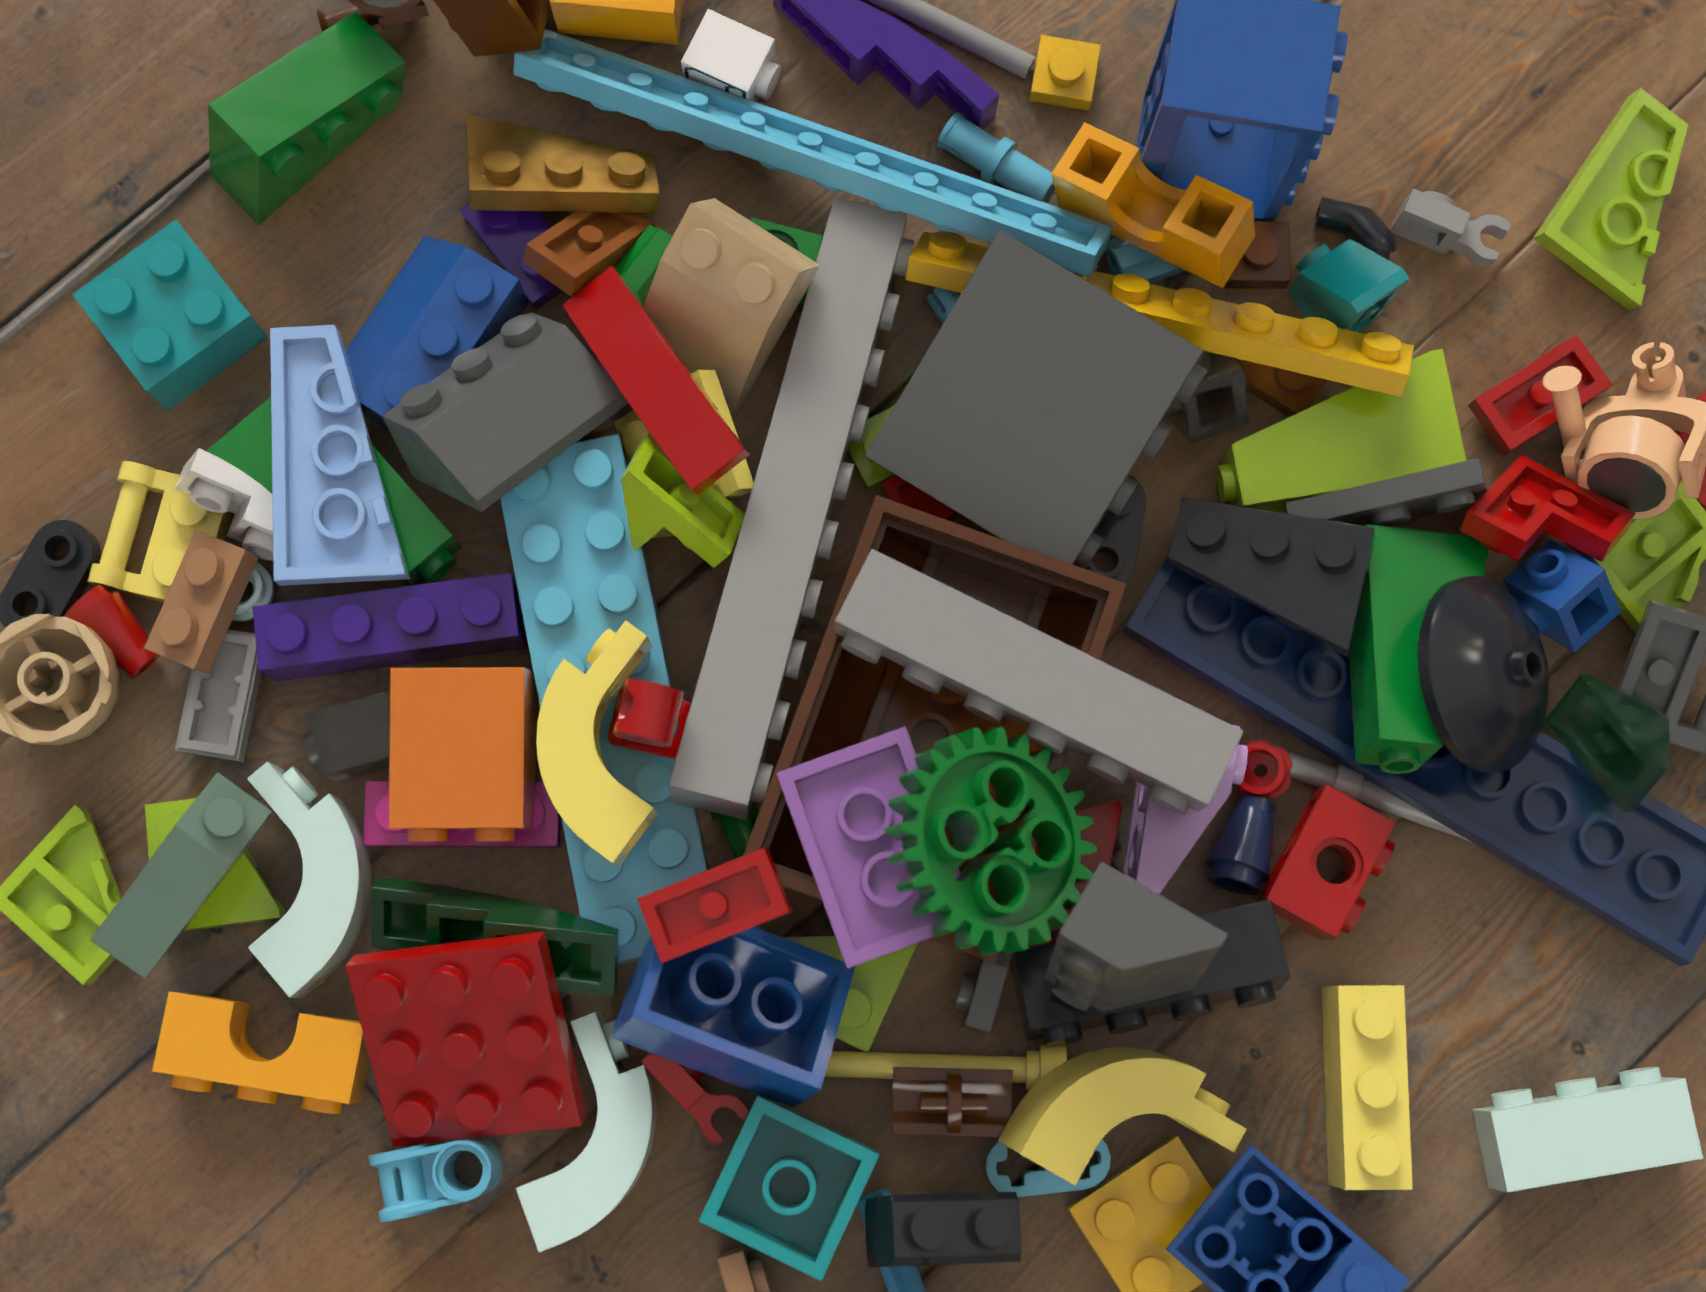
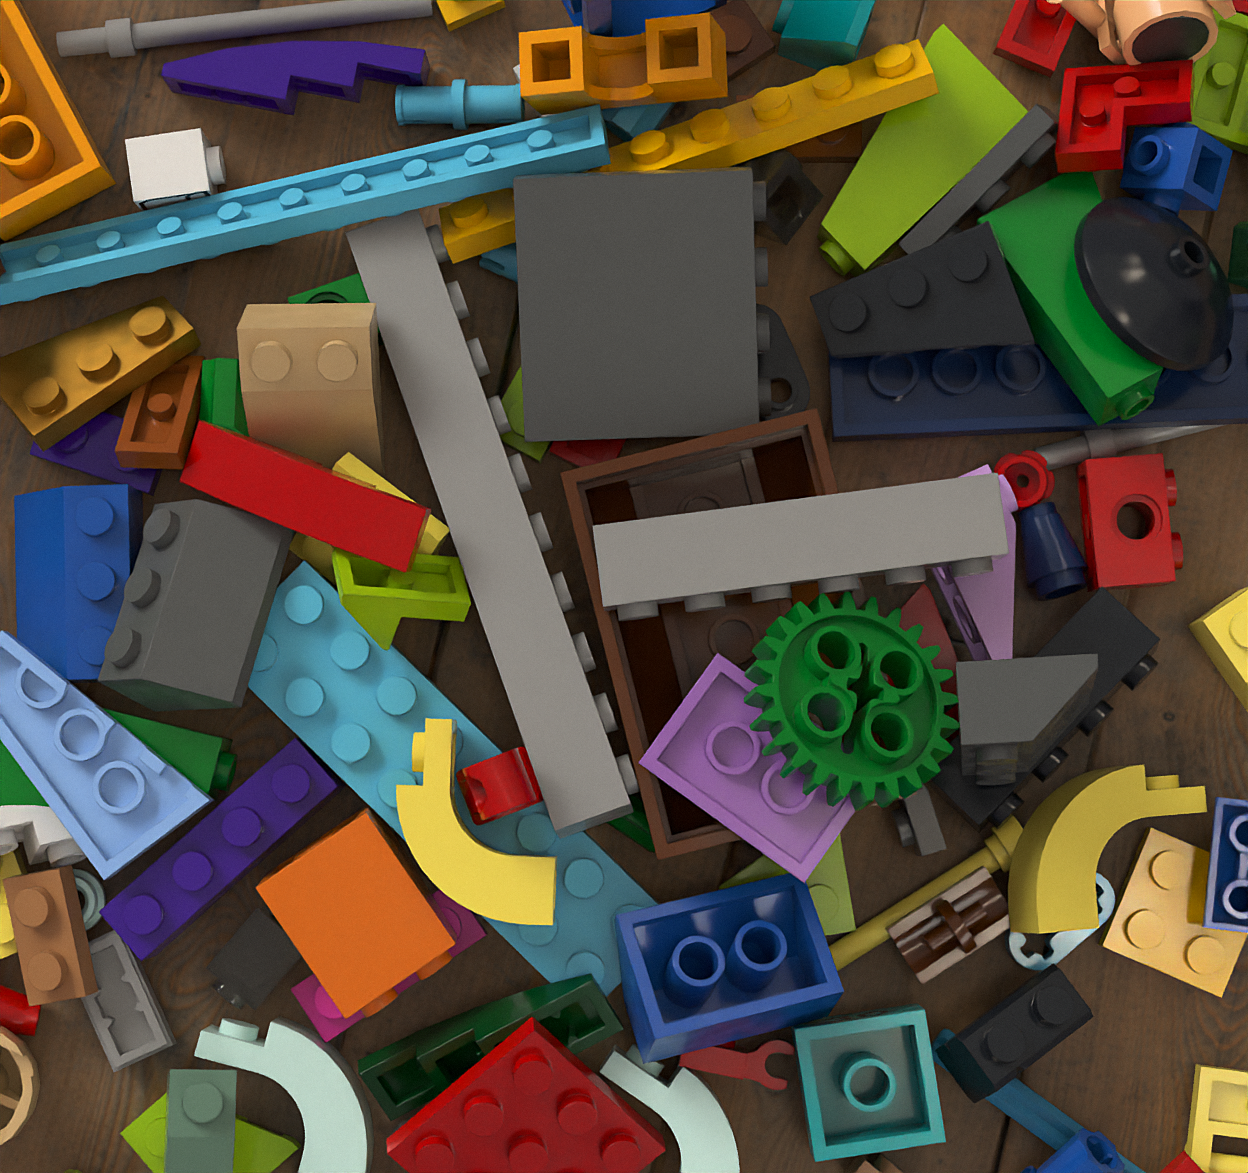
camera: 25 degrees left, 5 degrees up
red plate [637,847,793,963] -> none

